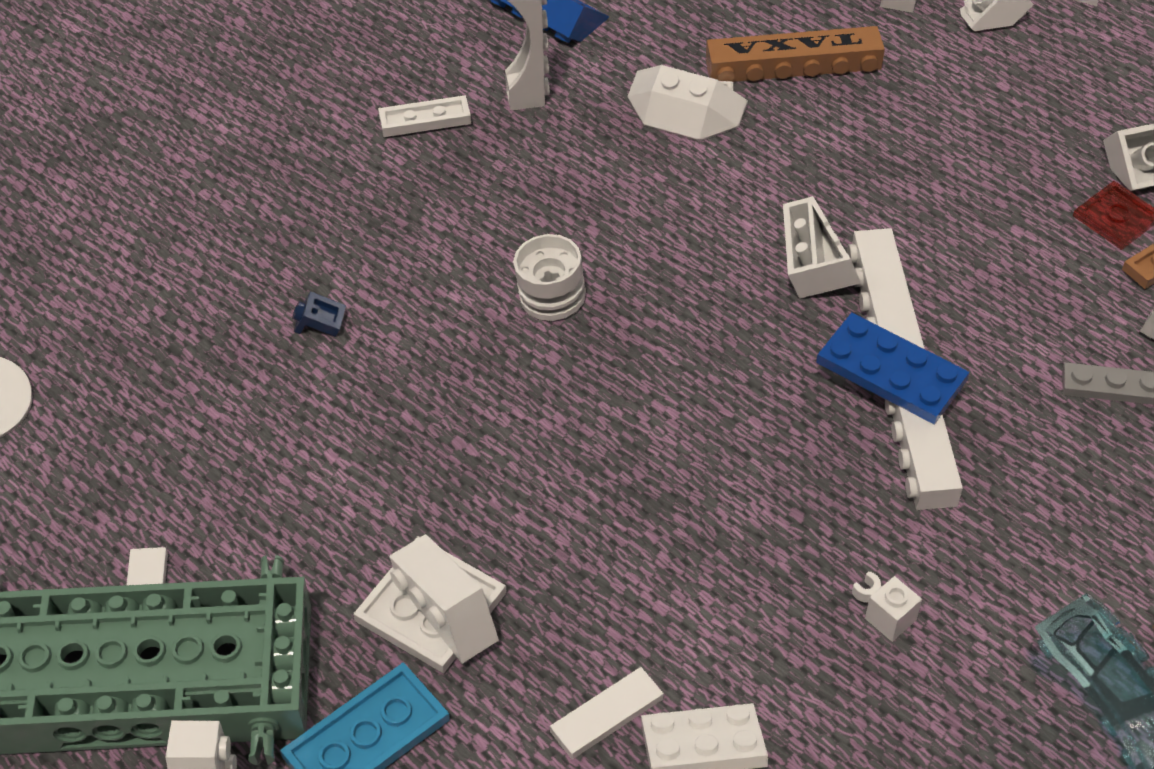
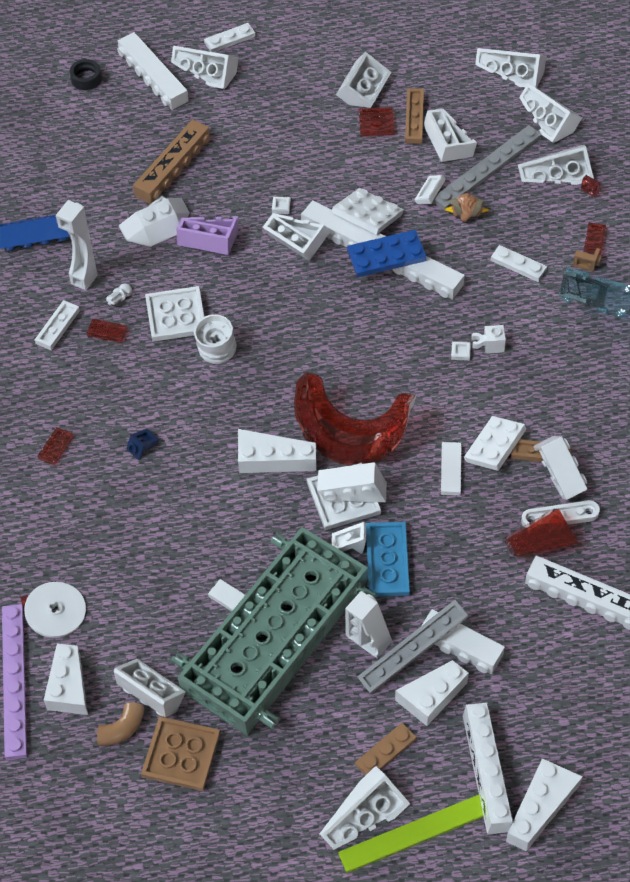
camera: 50 degrees left, 5 degrees up
none -> clear red tile [37,427,74,466]
none -> clear red tile [87,318,128,343]
none -> white axle [106,283,132,305]
none -> white plate [145,286,204,342]
none -> lavender wedge [176,216,238,255]
none -> white wedge [238,429,316,473]
none -> white tile [272,197,291,214]
none -> clear red windscreen [294,372,416,466]
none -> white plate [332,188,404,235]
none -> white slope [332,522,366,554]
none -> white tile [415,175,446,204]
none -> hair [445,193,489,222]
none -> white tile [451,341,471,361]
none -> white plate [491,245,547,282]

